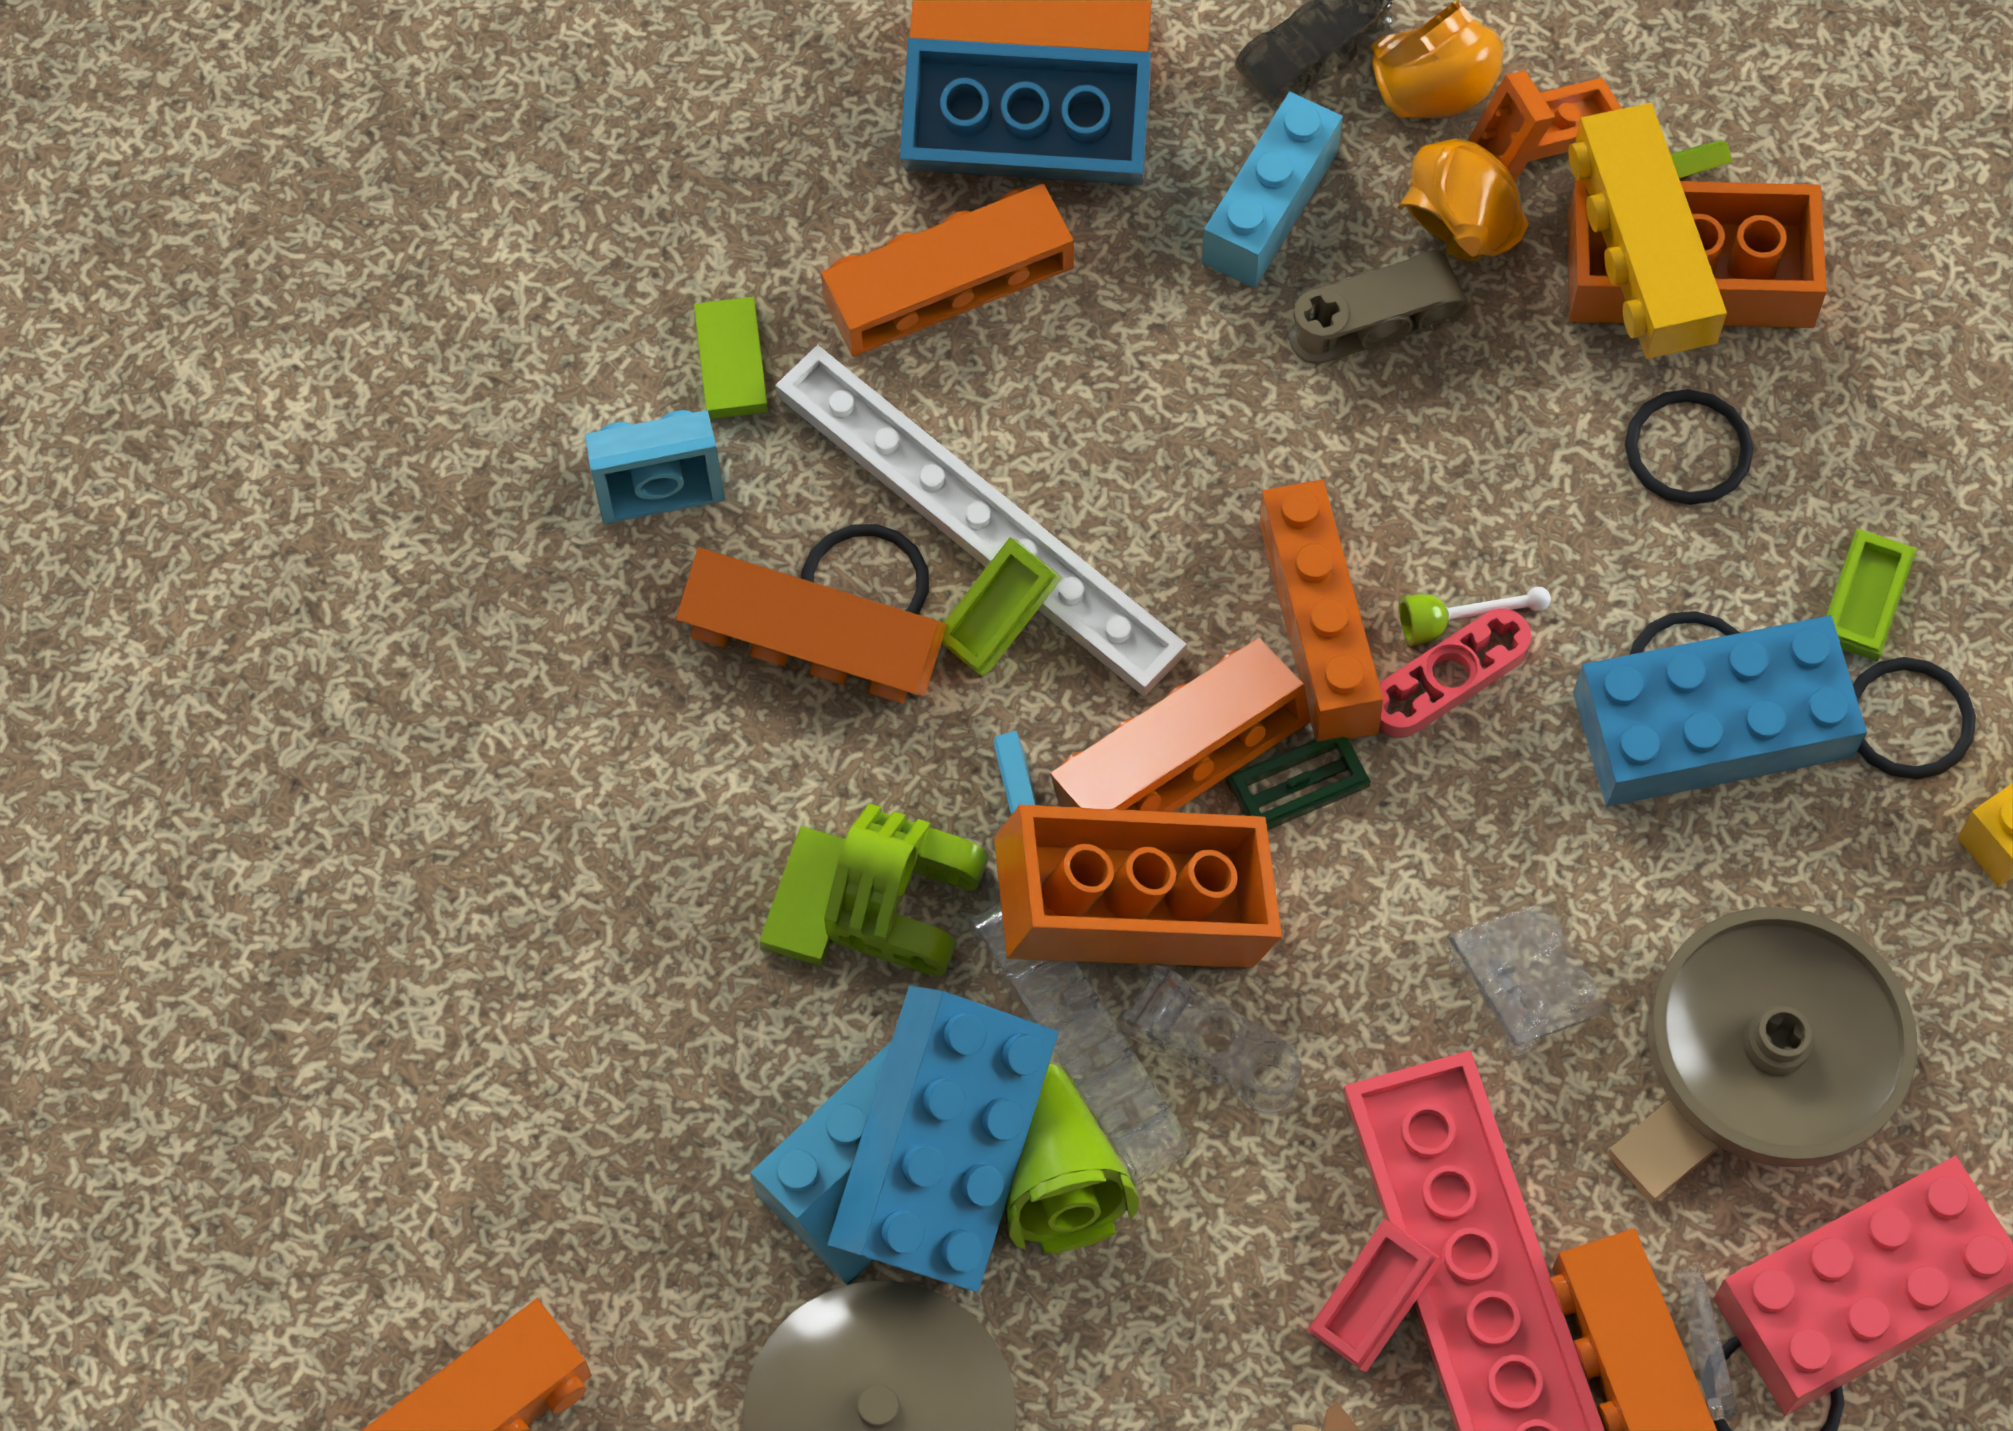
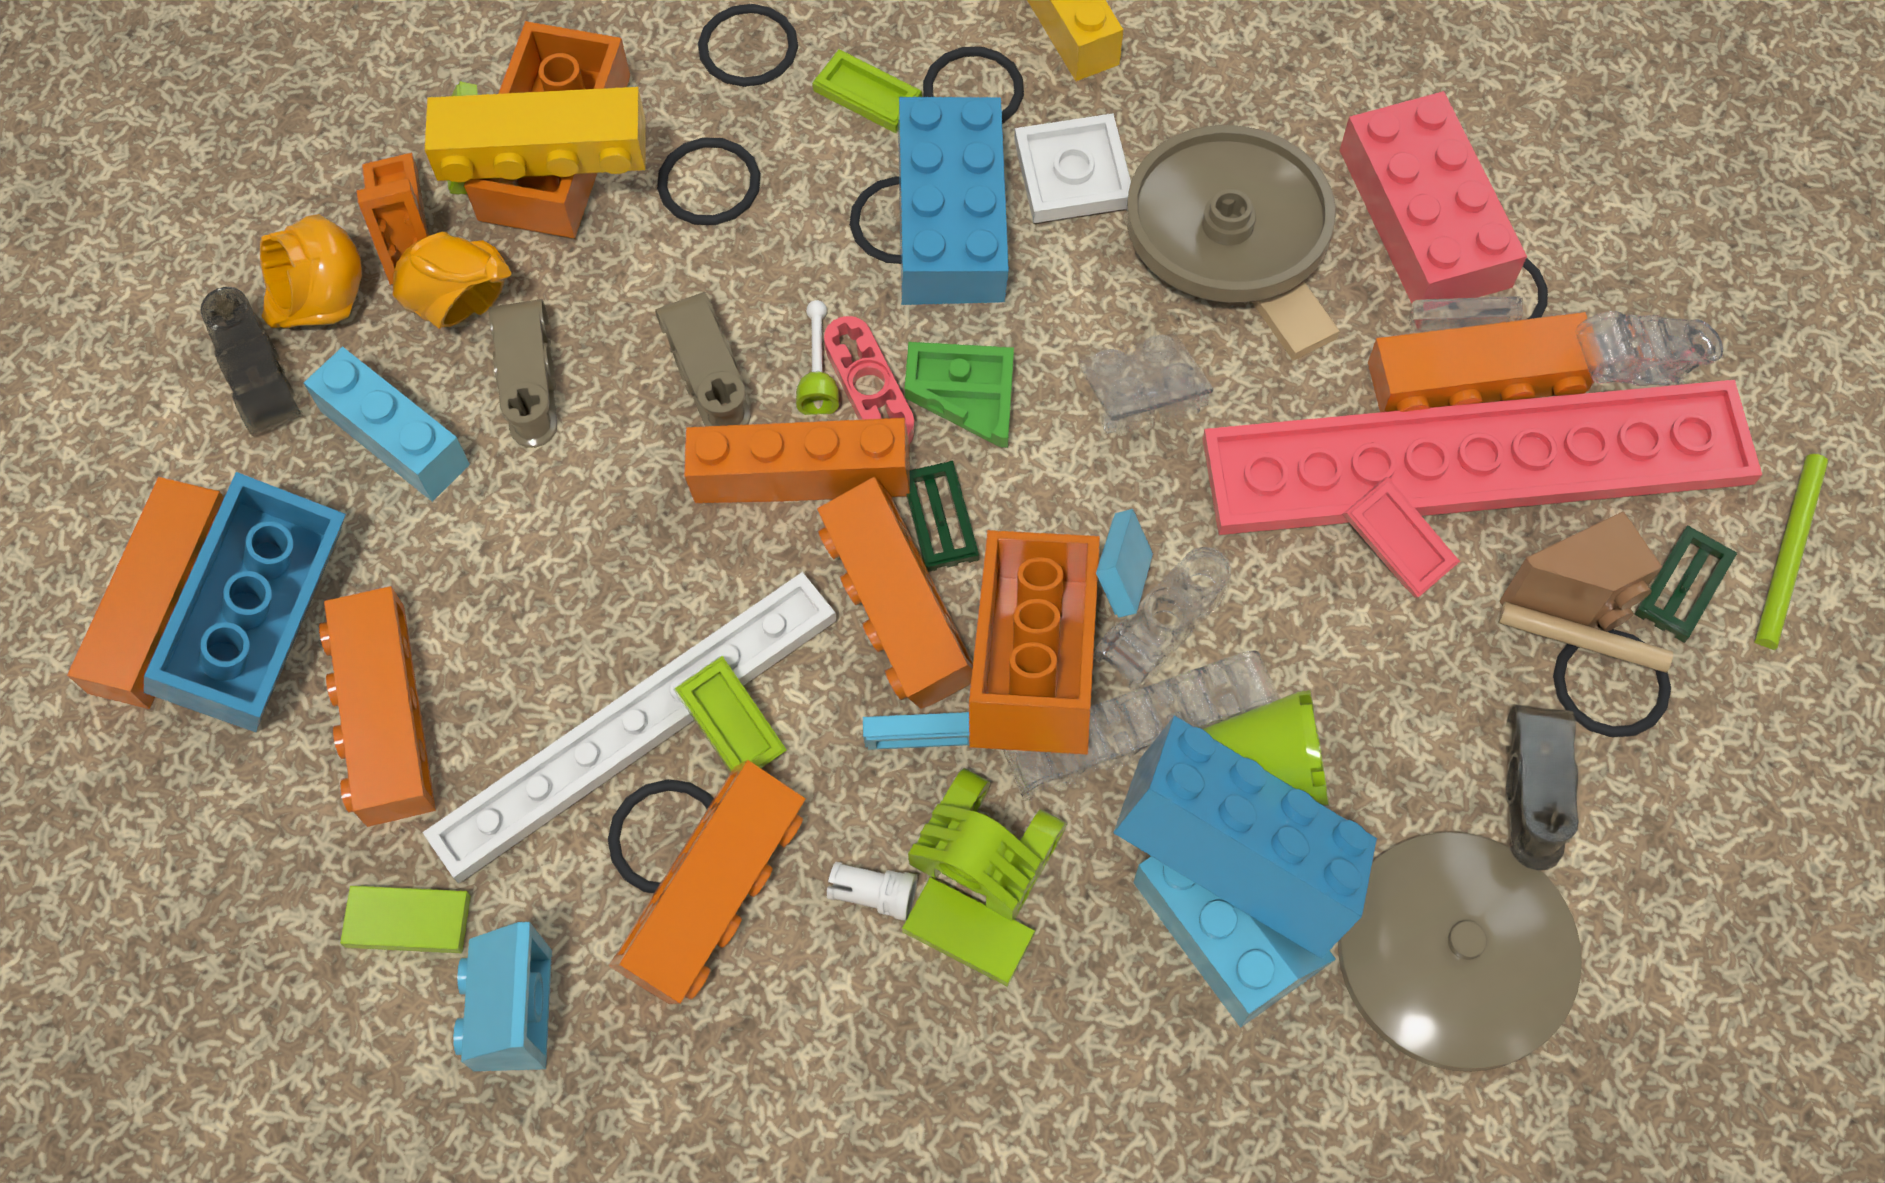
camera: 80 degrees left, 0 degrees up
none -> dark tan piece [655,292,751,427]
none -> black piece [698,4,798,87]
none -> white pin [827,862,918,921]
none -> bright green wing [904,342,1014,448]
none -> white plate [1014,113,1131,223]
none -> medium azure tile [1096,509,1153,618]

